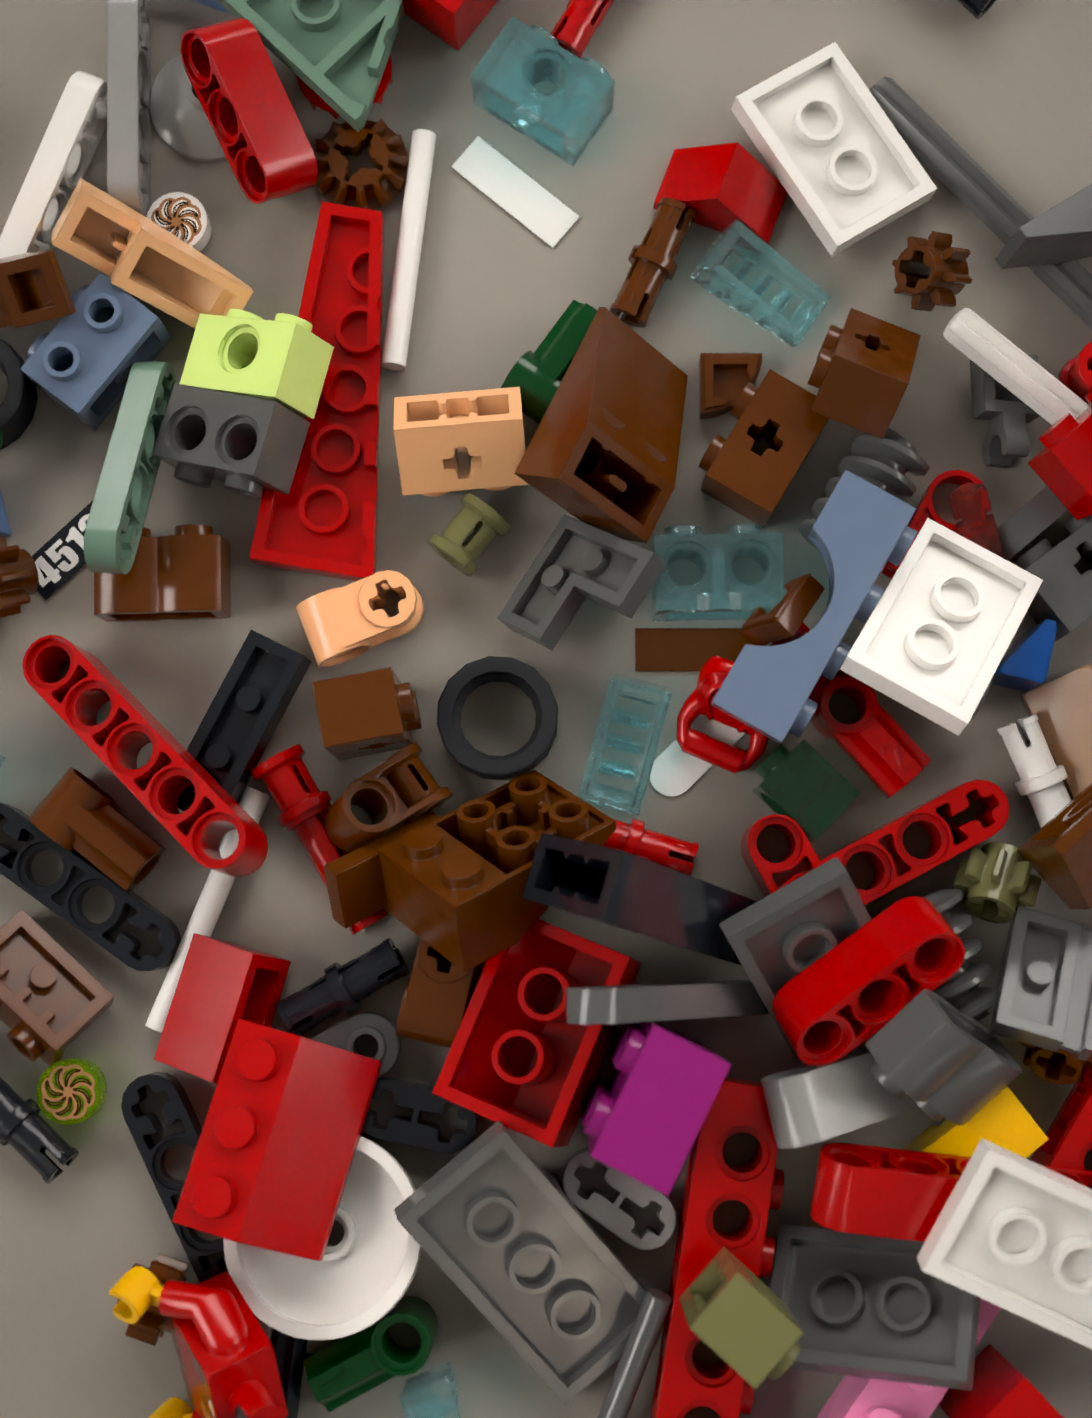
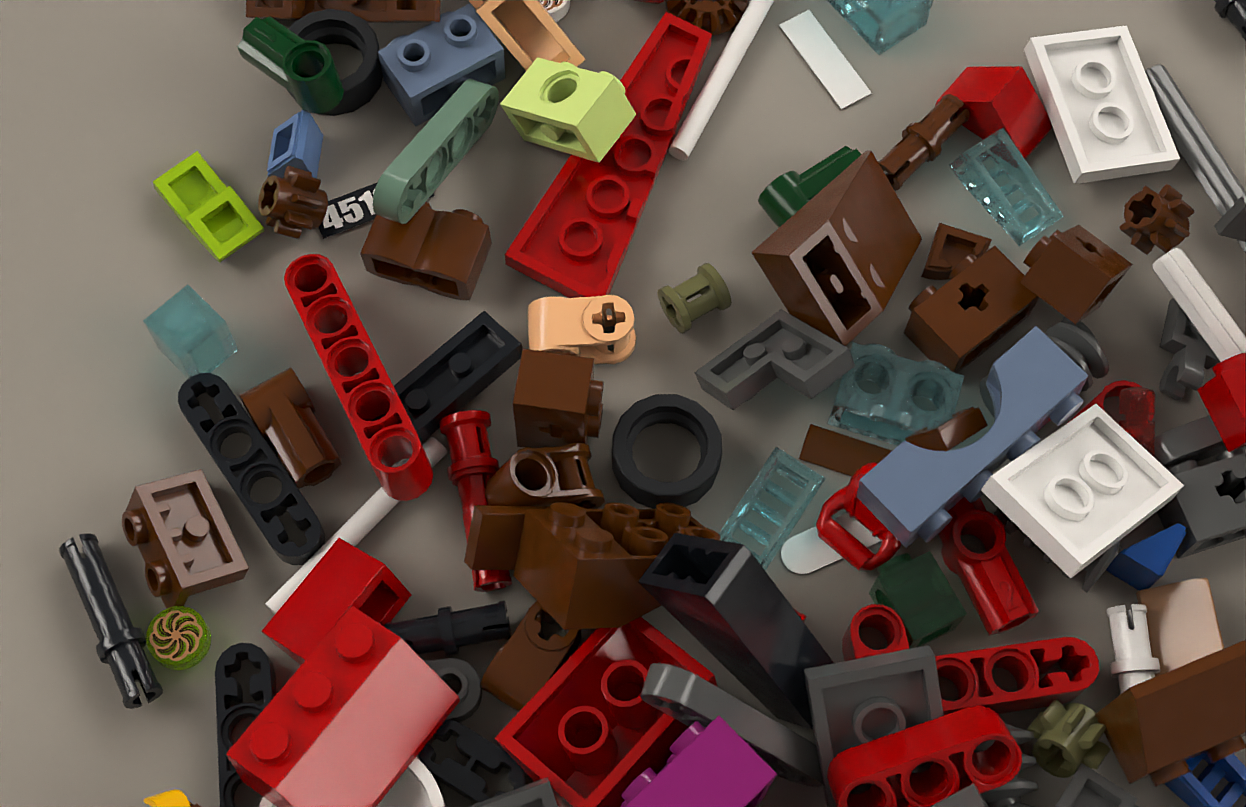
camera: 15 degrees right, 15 degrees down
dark grey brick [152,383,310,499] -> none
light nougat brick [393,387,528,497] -> none

